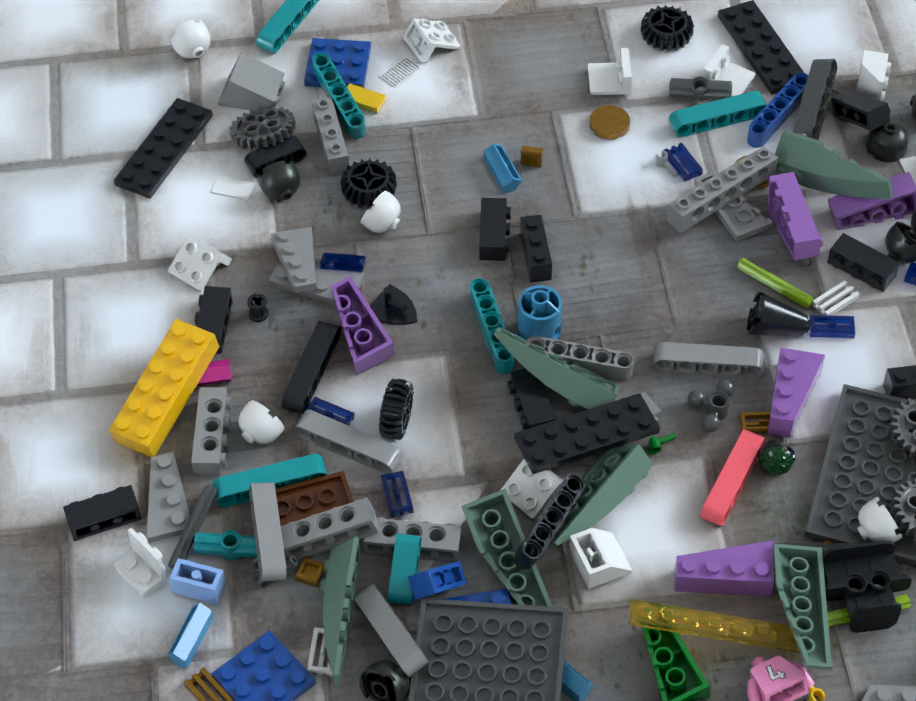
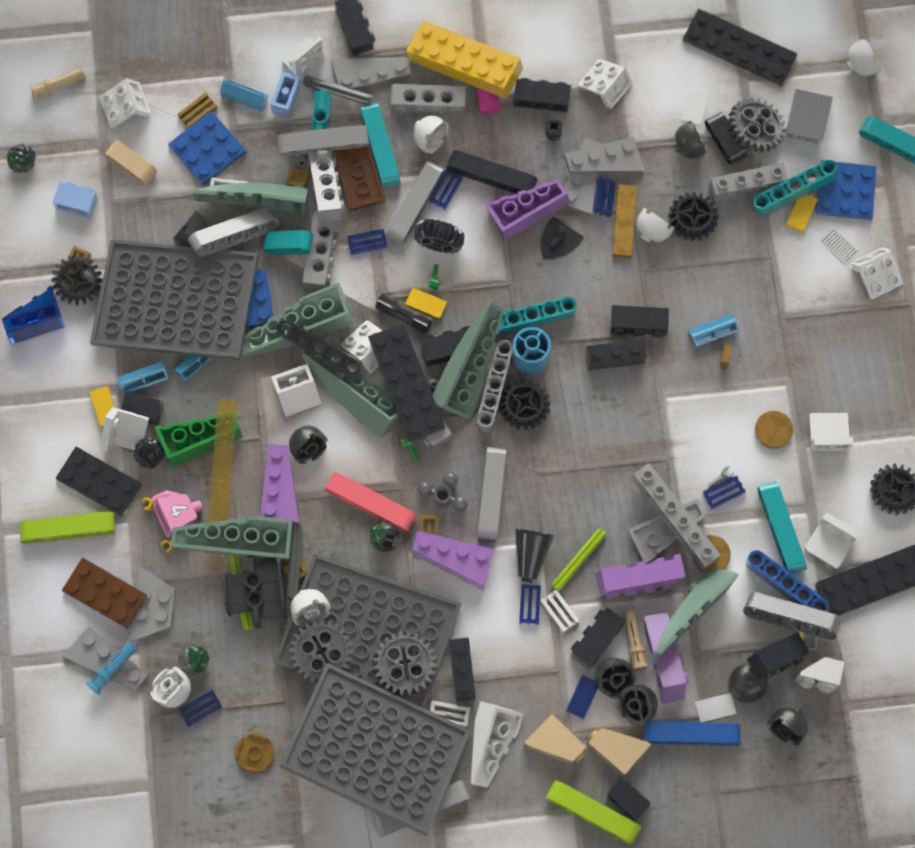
camera: 90 degrees right, 20 degrees up
blue brick [408,561,467,600] -> none
dark grey piece [669,76,732,101] -> none
none -> pearl dark grey cylinder [289,425,328,464]
none -> black axle [375,293,432,334]
none -> yellow tile [405,288,447,320]
none -> green hand [428,264,441,291]
none -> black gear [499,379,550,431]
none -> pearl gold tile [613,185,637,258]
none -> tan pin [623,610,649,671]

